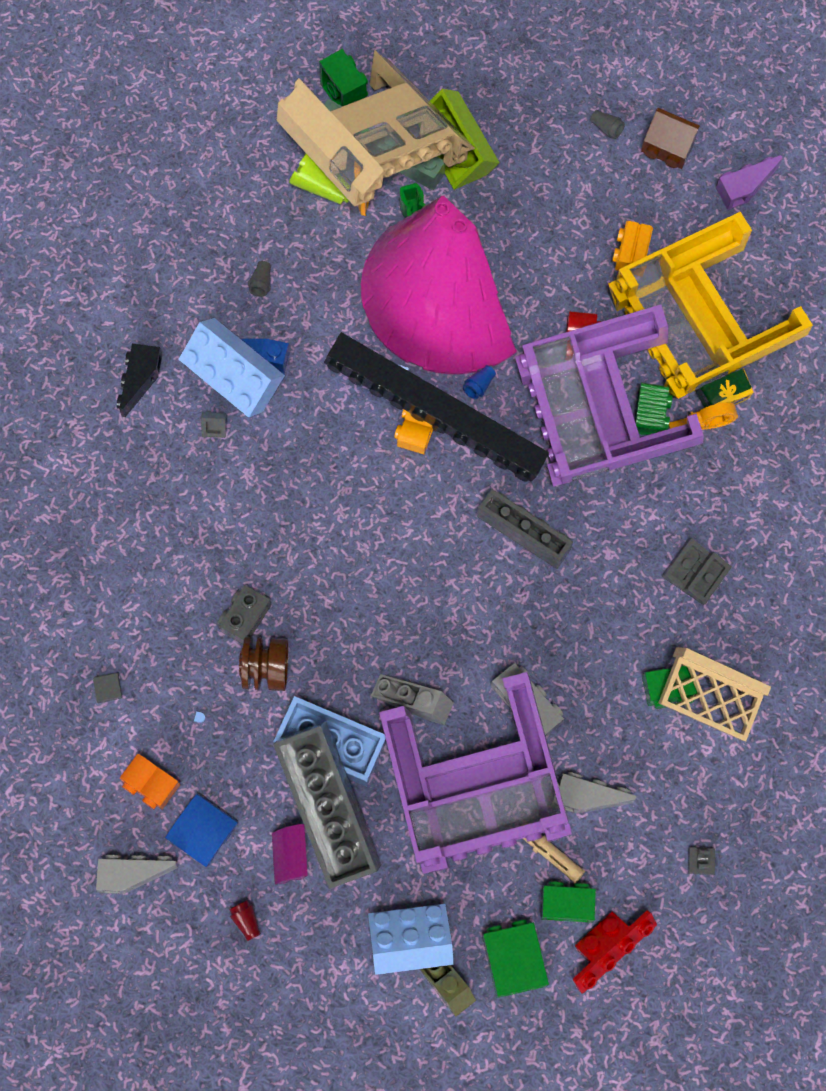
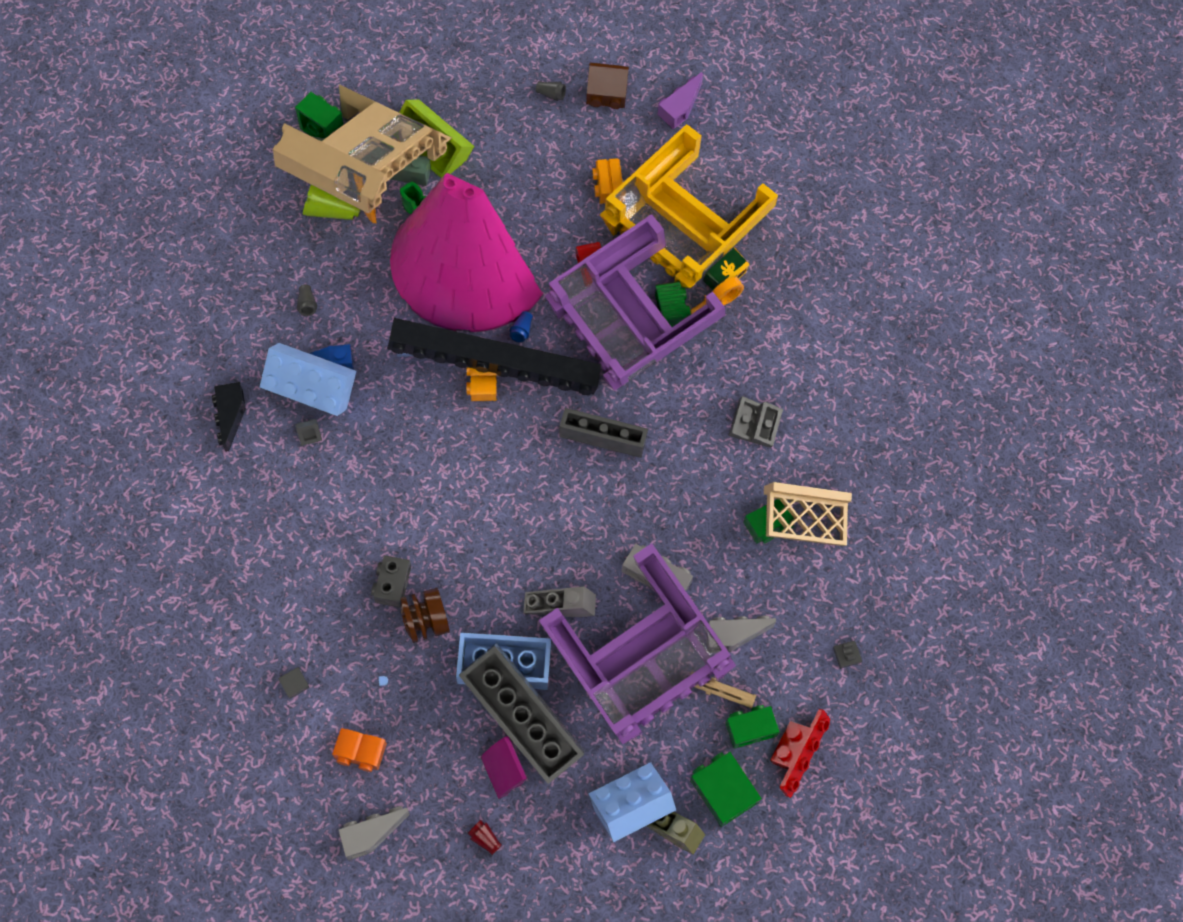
camera: 20 degrees left, 5 degrees down
blue slope [165,793,239,867] -> none

